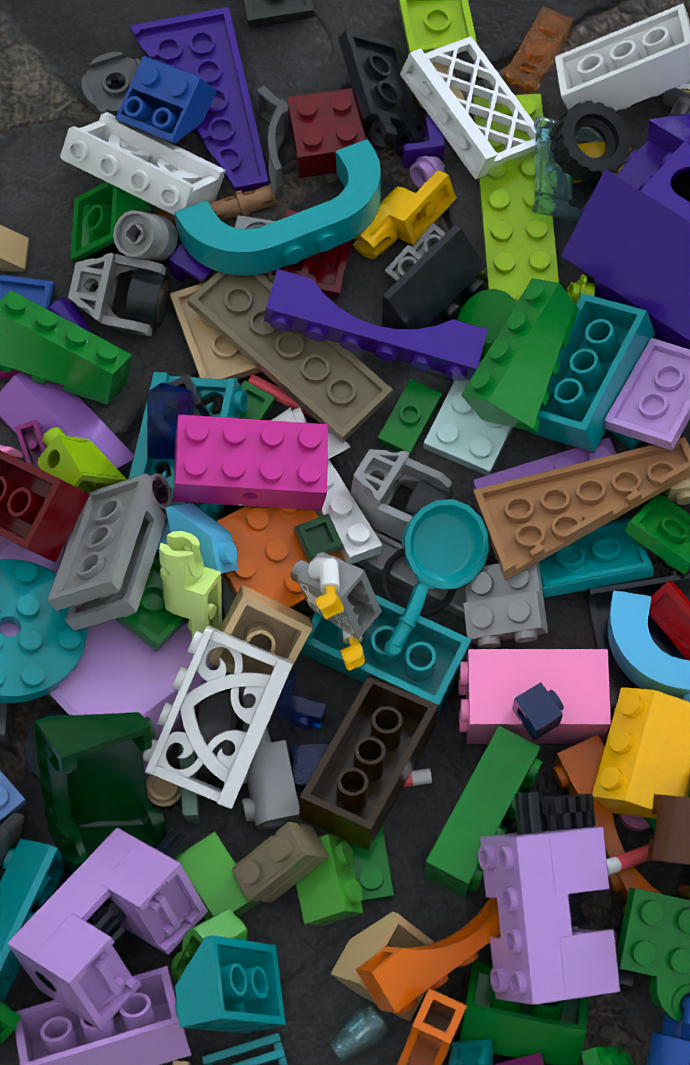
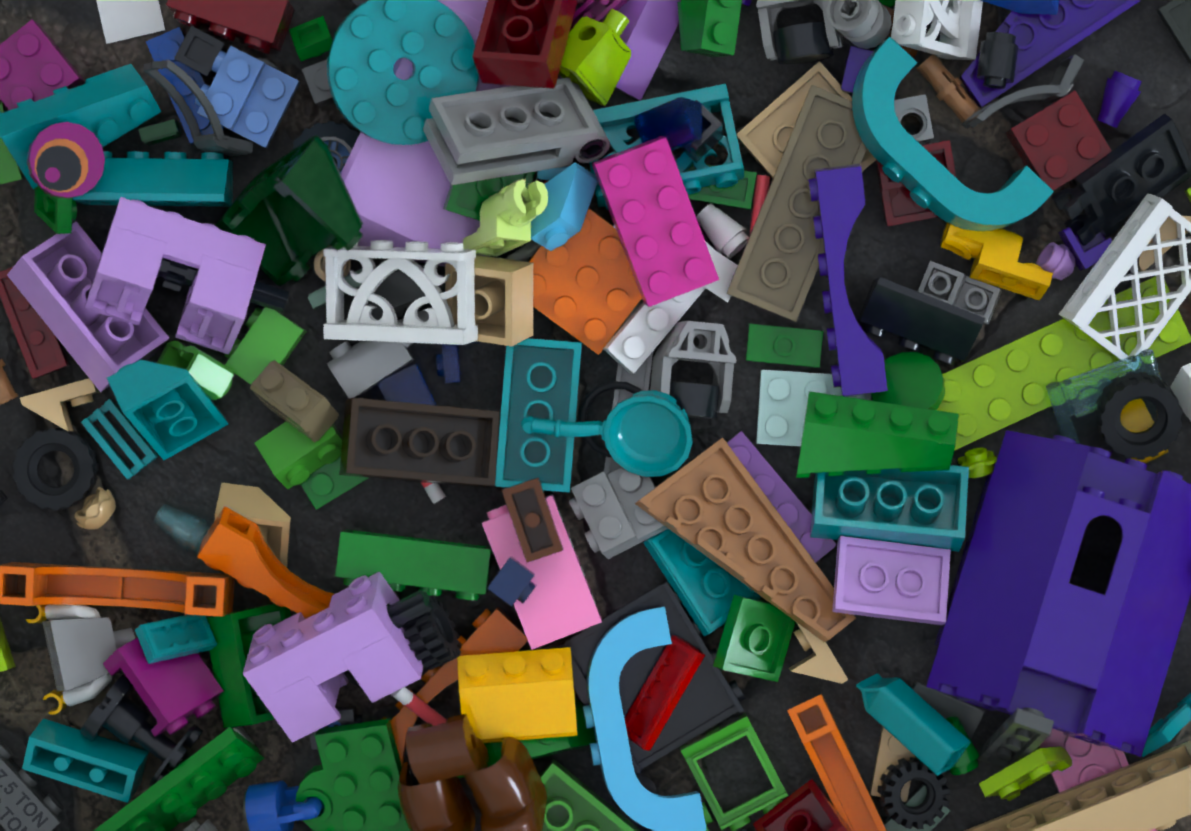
camera: 65 degrees right, 20 degrees up
torso [290,552,382,671] -> none
dark green tile [293,513,344,563] -> none
none -> reddish brown brick [502,477,563,563]
none -> black brick [976,32,1019,89]
none -> dark purple cone [1097,70,1142,128]

